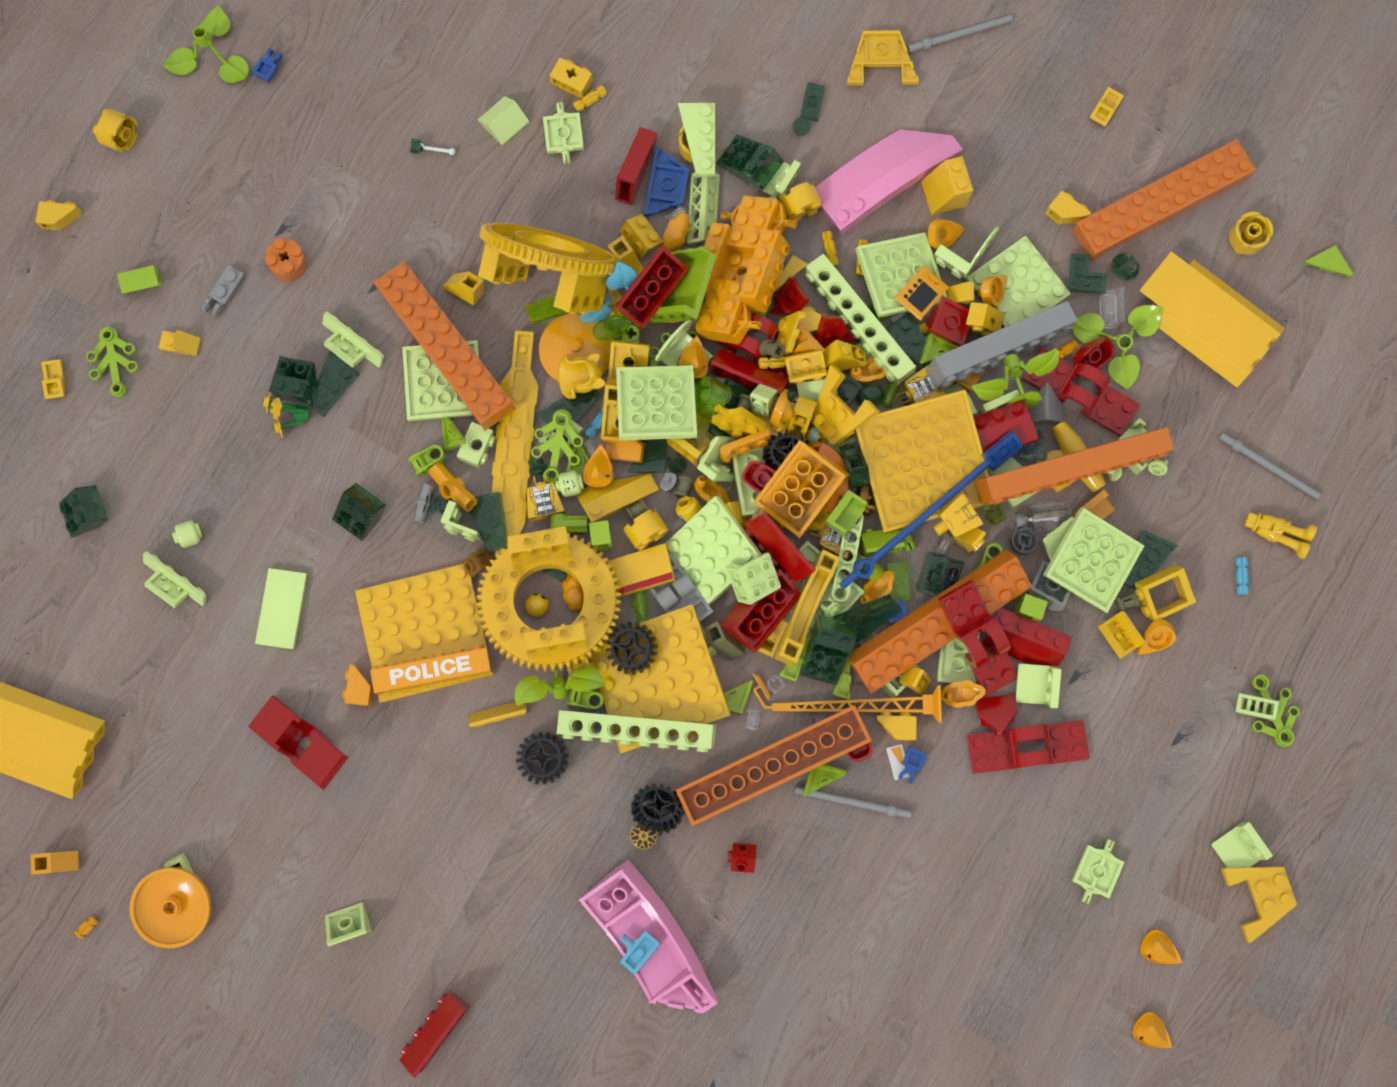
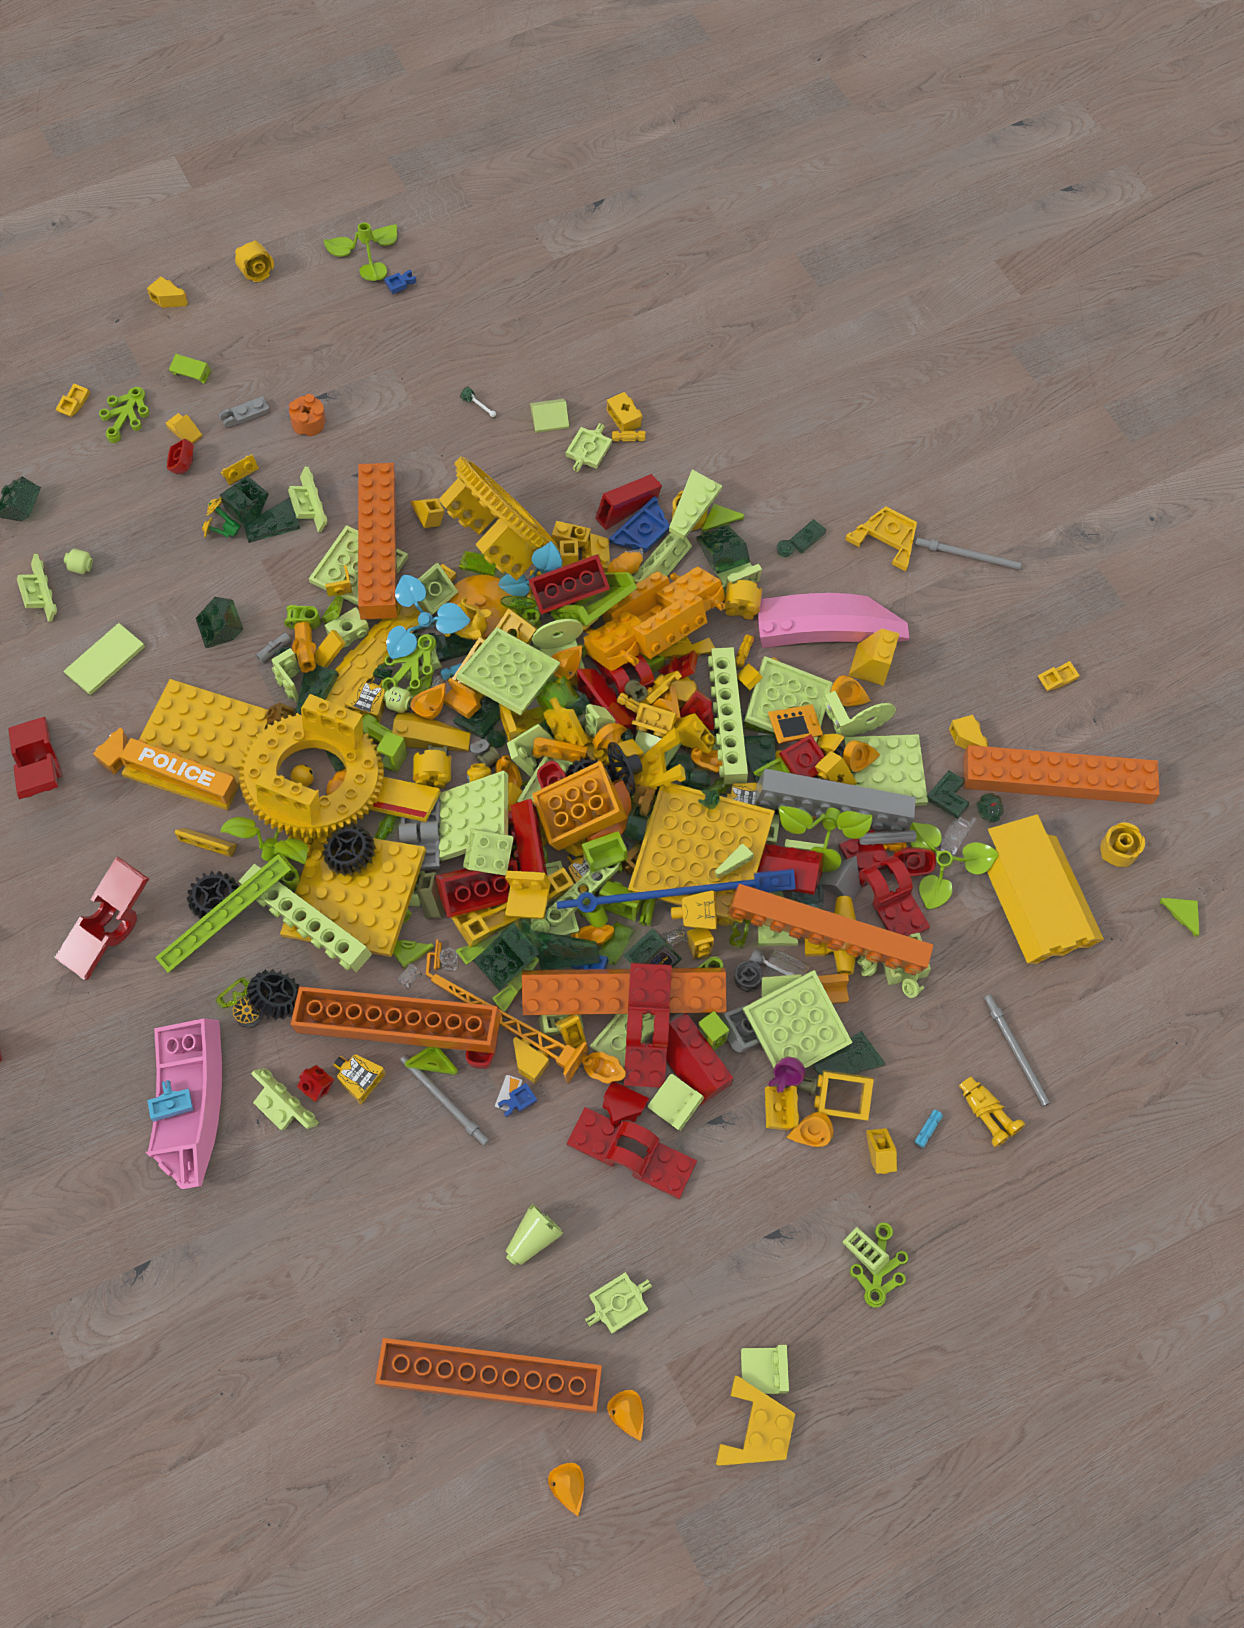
camera: 30 degrees right, 15 degrees down
none -> piece [55,857,149,980]
none -> lime plate [155,854,292,973]
none -> red piece [167,439,195,475]
none -> clear neon green helmet [215,977,249,1008]
none -> yellow hinge [220,454,259,485]
none -> yellowish green bracket [251,1068,319,1131]
none -> yellow tile [314,630,346,669]
none -> yellow bracket [325,565,352,597]
none -> torso [333,1054,386,1105]
none -> orange brick [375,1338,602,1414]
none -> medium azure plant [387,575,470,659]
none -> yellowish green slope [418,563,458,615]
none -> yellow bracket [505,871,551,919]
none -> yellowish green cone [506,1204,564,1265]
none -> yellow slope [552,521,591,549]
none -> black wheel [607,742,643,797]
none -> pearl gold bracket [633,785,656,817]
none -> clear green plate [698,789,720,809]
none -> lime tile [702,504,744,533]
none -> yellowish green slope [715,844,754,879]
none -> yellow slope [737,663,763,690]
none -> magenta piece [768,1056,805,1093]
none -> light grey axle [859,830,916,845]
none -> yellow slope [866,1128,897,1174]

